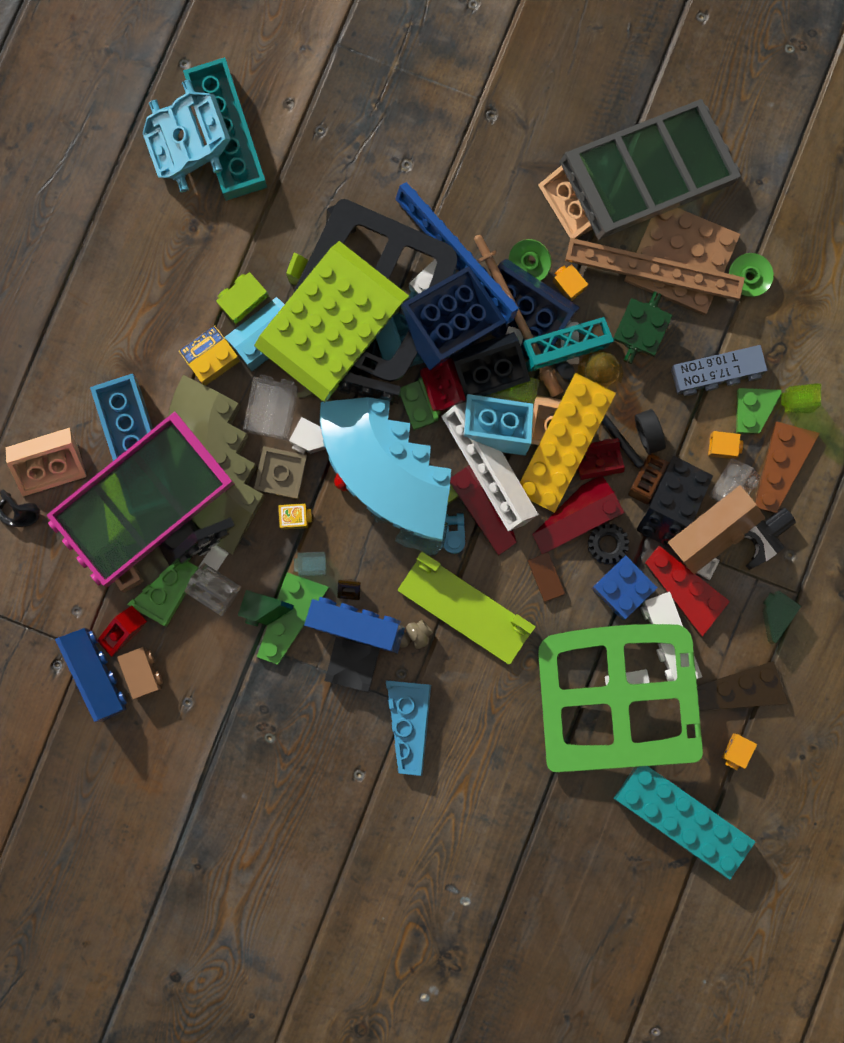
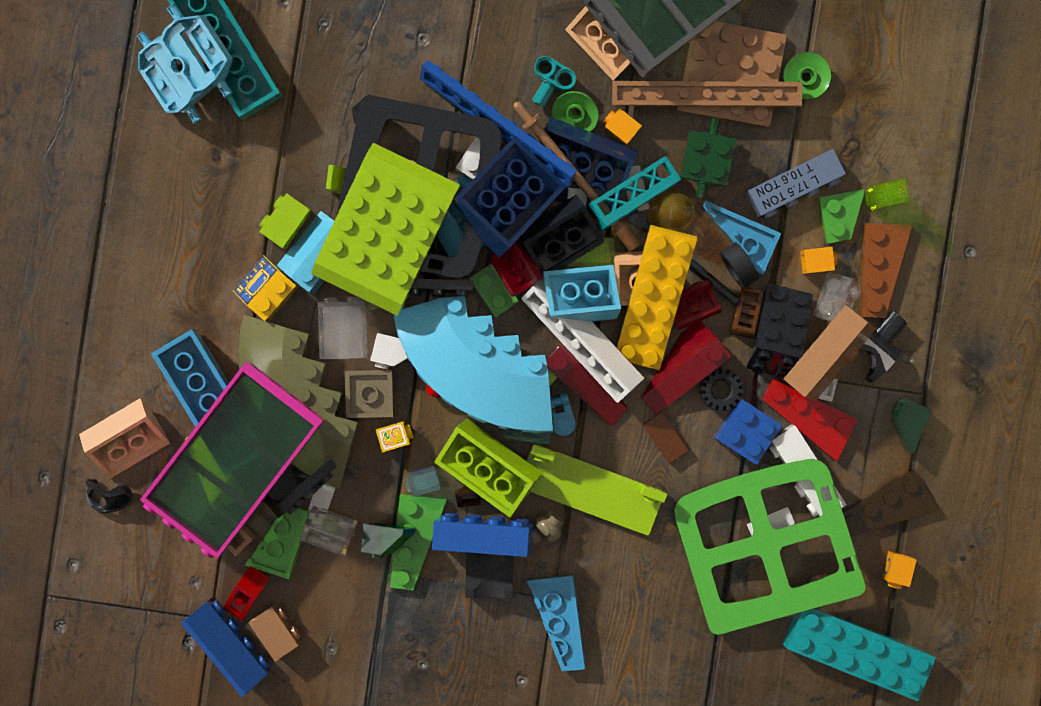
camera: 10 degrees left, 5 degrees up
none -> lime slope [434,419,543,518]
none -> teal beam [532,56,576,107]
none -> dark azure wing [703,201,781,275]

